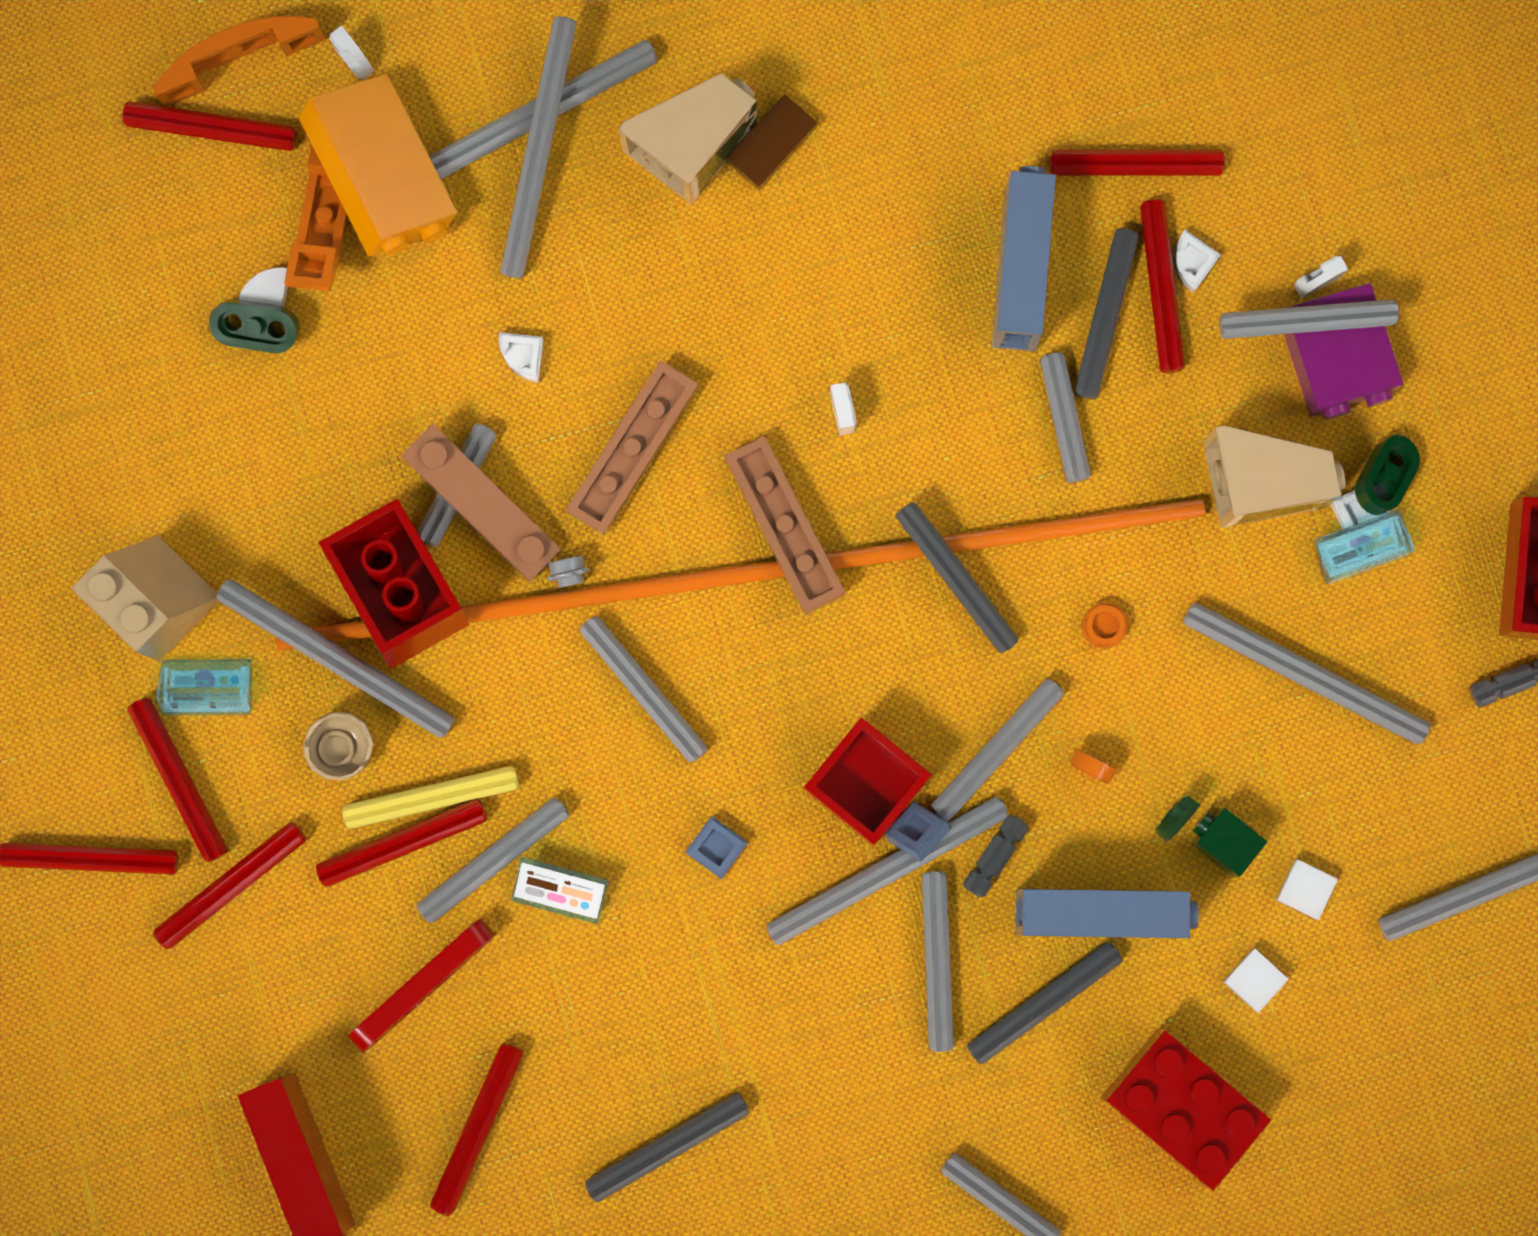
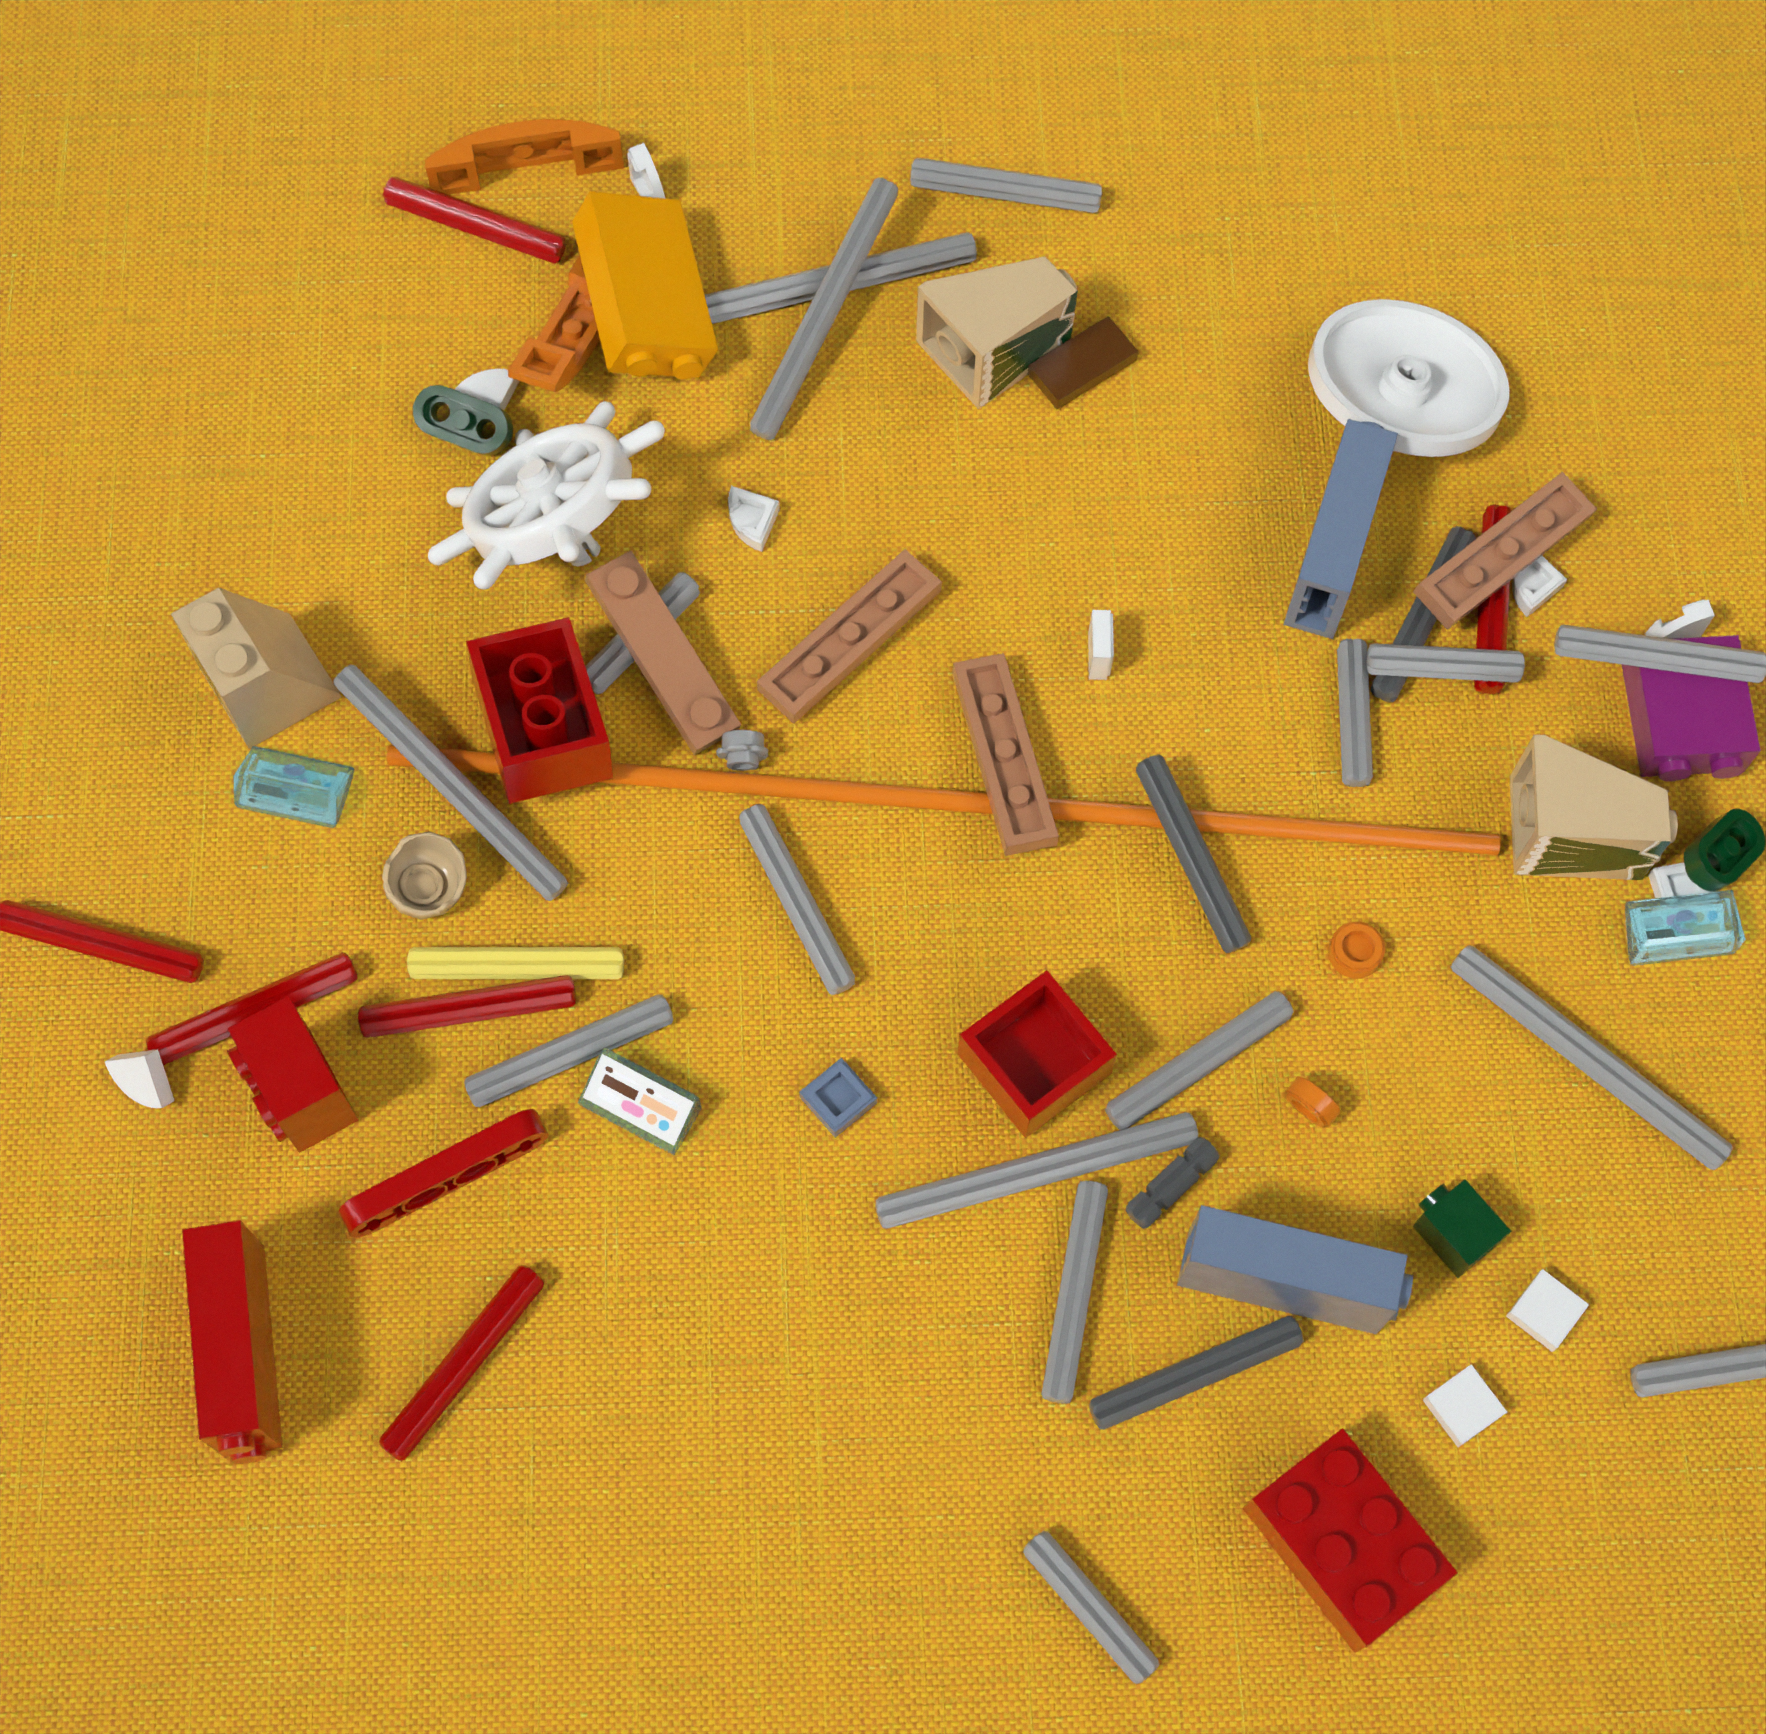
camera: 10 degrees right, 15 degrees down
red axle [127,698,228,862] -> none
dark grey axle [585,1093,749,1202] -> none
sand blue tile [885,801,950,862] -> none
red axle [1049,150,1225,176] -> none
clear green tile [1155,795,1200,842] -> none
none -> white tile [105,1049,175,1108]
none -> red piece [227,995,359,1153]
none -> white piece [428,401,665,590]
none -> white dish [1308,299,1509,457]
none -> light grey axle [1366,643,1525,682]
none -> nougat plate [1413,472,1597,630]

